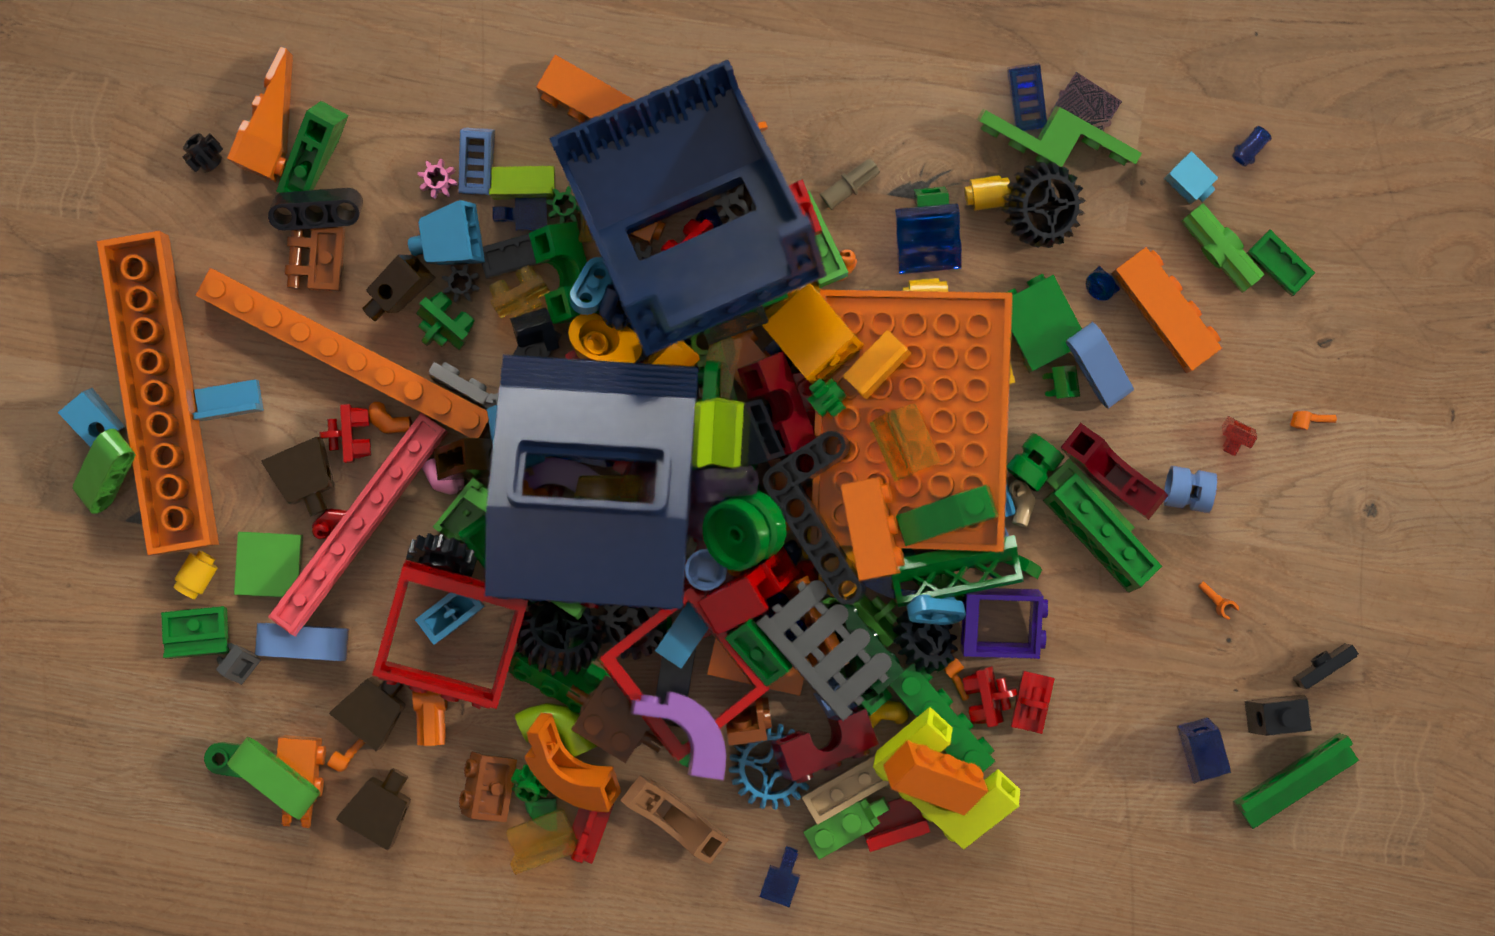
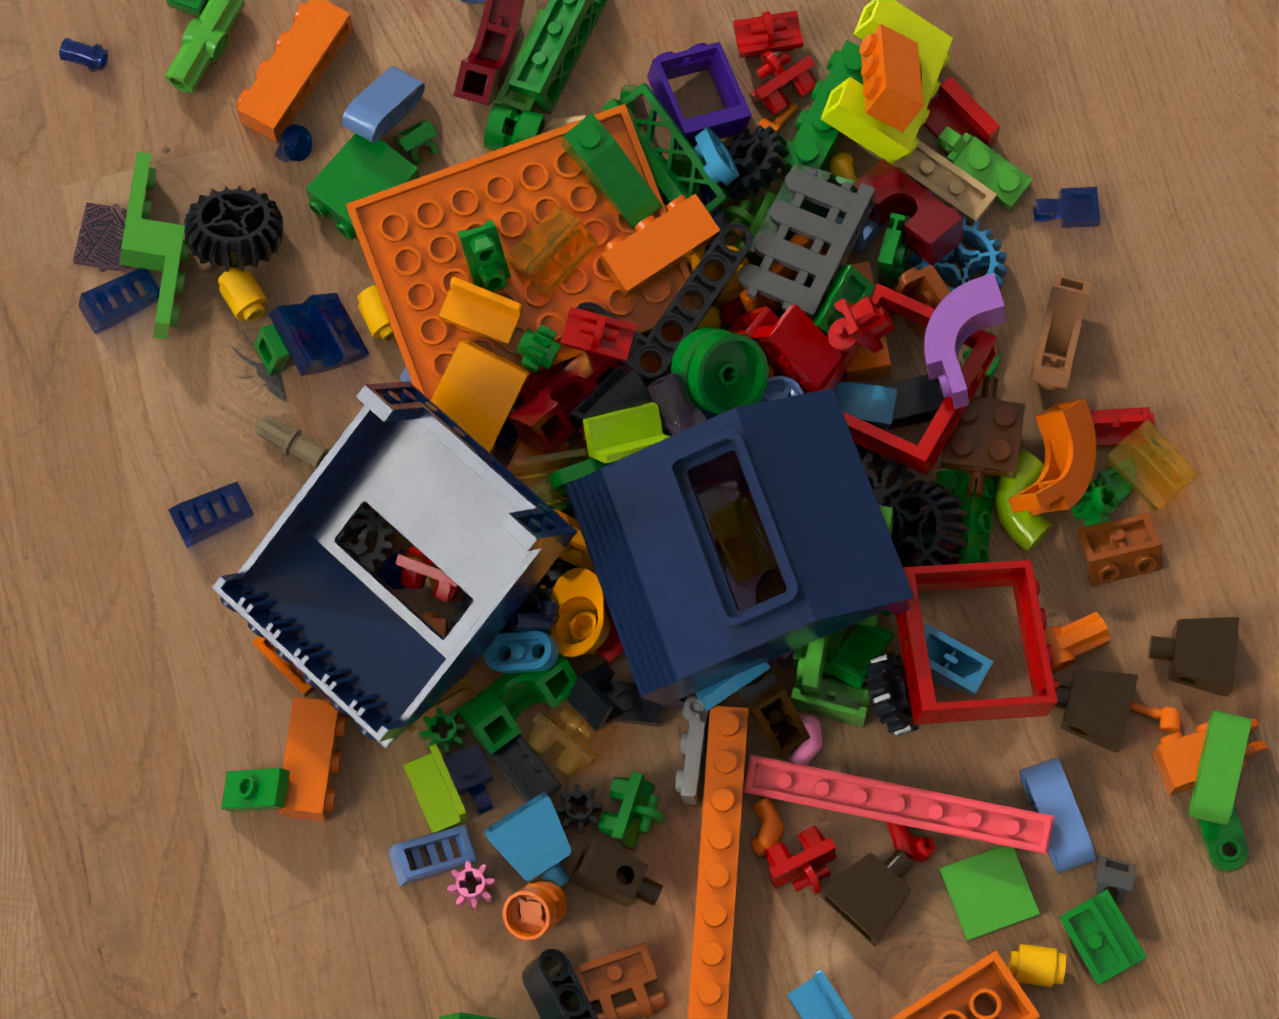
camera: 115 degrees left, 15 degrees down
medium azure brick [1164,151,1218,205] -> none
none -> clear blue slope [168,481,254,548]
none -> green plate [221,768,290,812]
none -> green hips [457,219,511,292]
none -> orange wheel [502,879,568,941]
none -> red hips [560,306,637,362]
none -> red hips [828,296,895,354]
none -> green plate [877,213,908,290]

